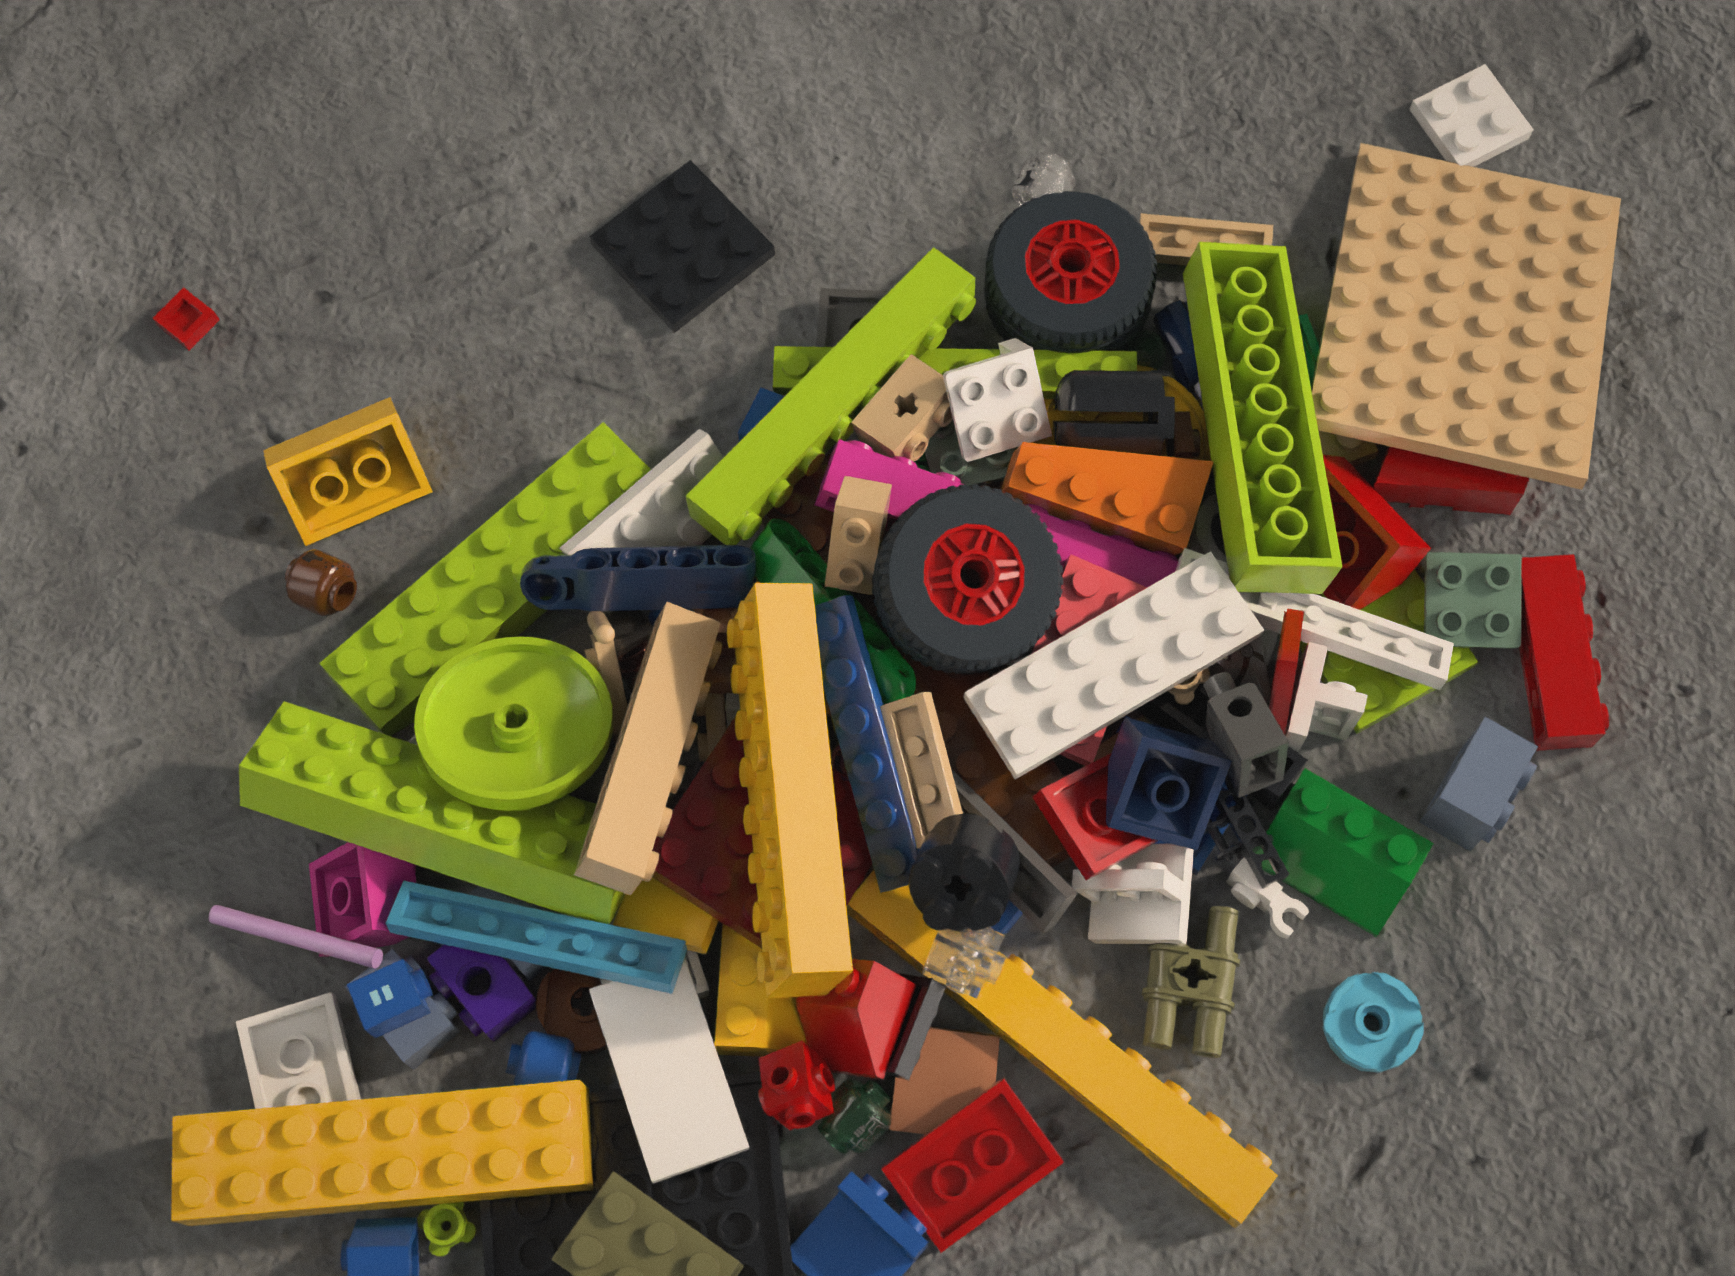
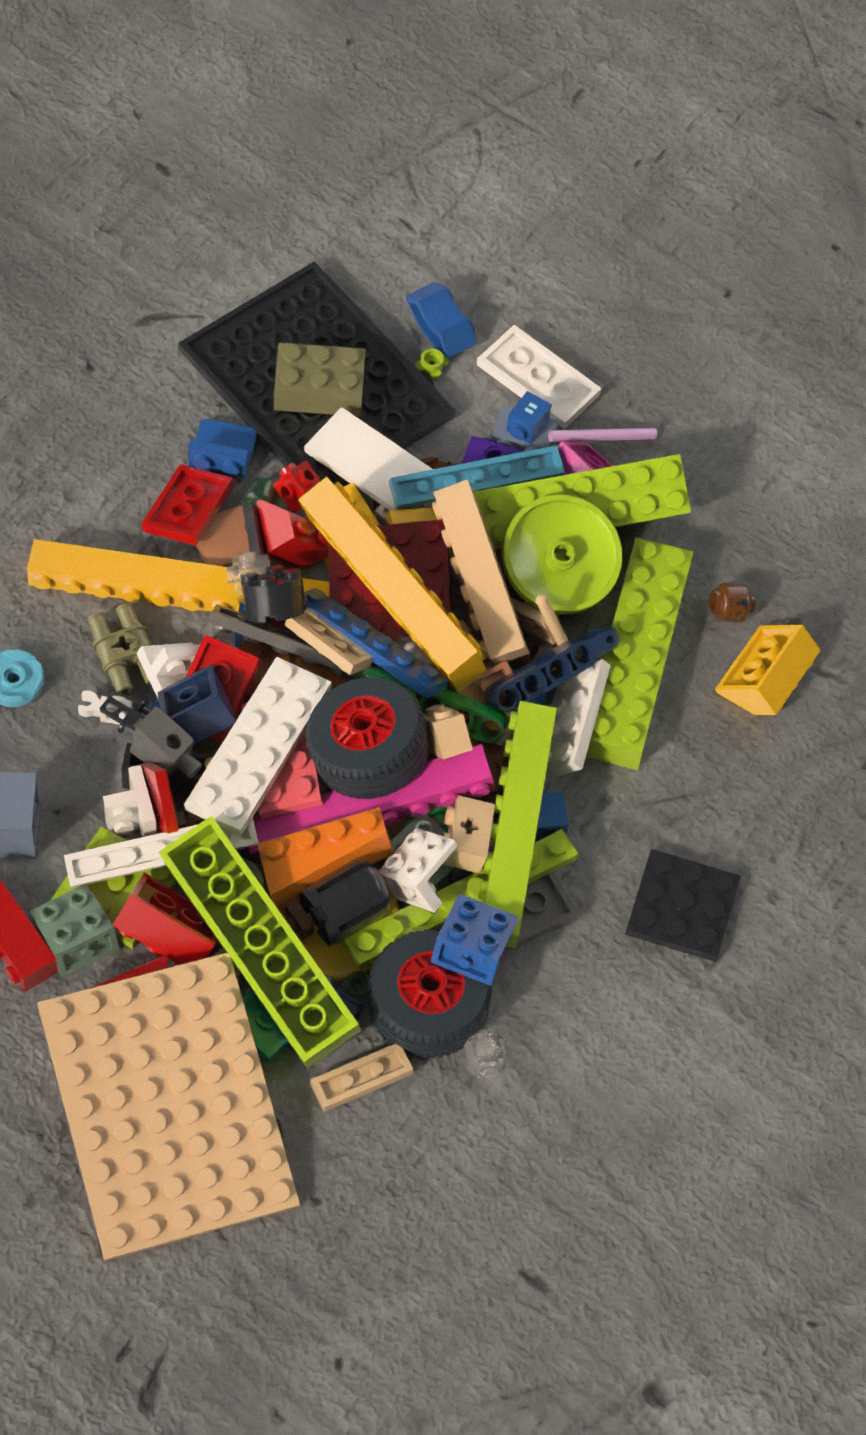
camera: 140 degrees right, 10 degrees down
yellow brick [171,1080,593,1226] -> none
blue head [505,1031,581,1086] -> none
green slope [1255,768,1434,937] -> none
white plate [1409,64,1533,167] -> none
none -> blue bracket [431,894,518,986]

